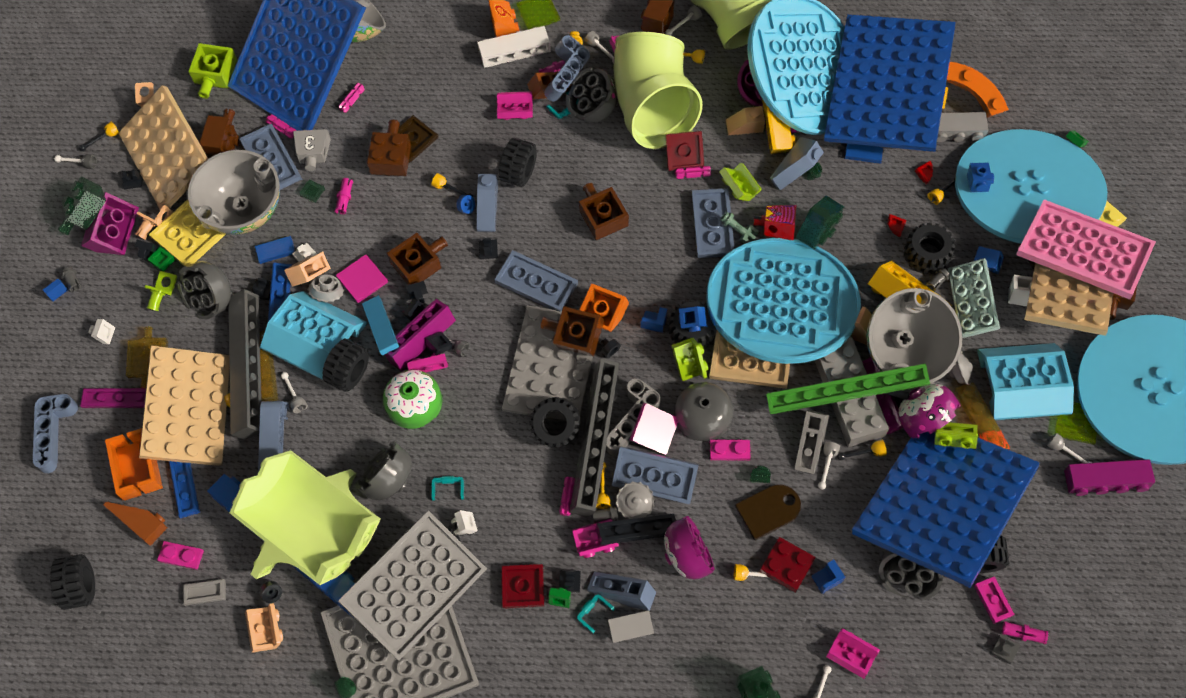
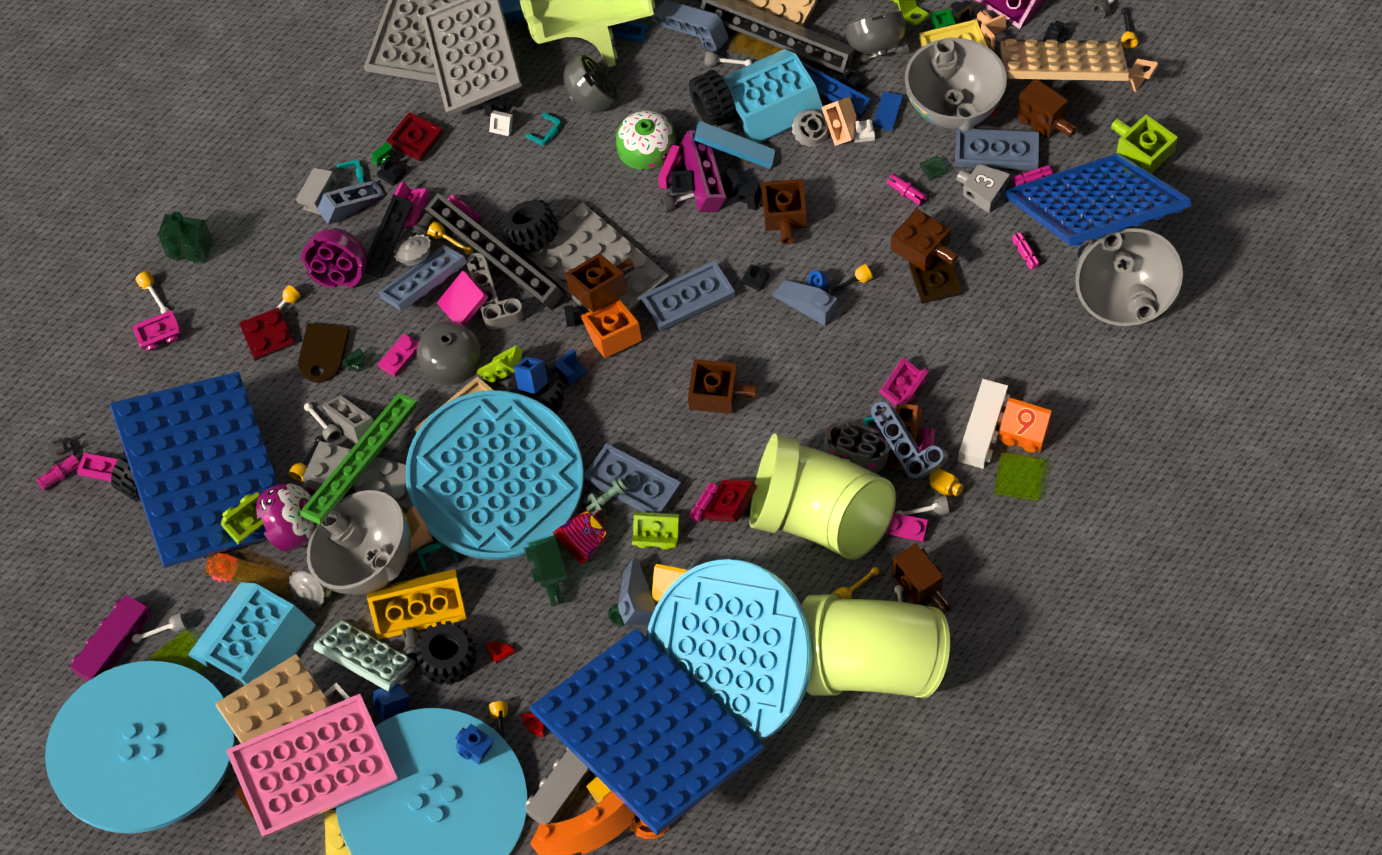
camera: 125 degrees right, 5 degrees down
dark pink tile [336,255,388,303] -> none
black tyre [499,137,537,187] -> none
blue panel [812,560,845,594] -> none

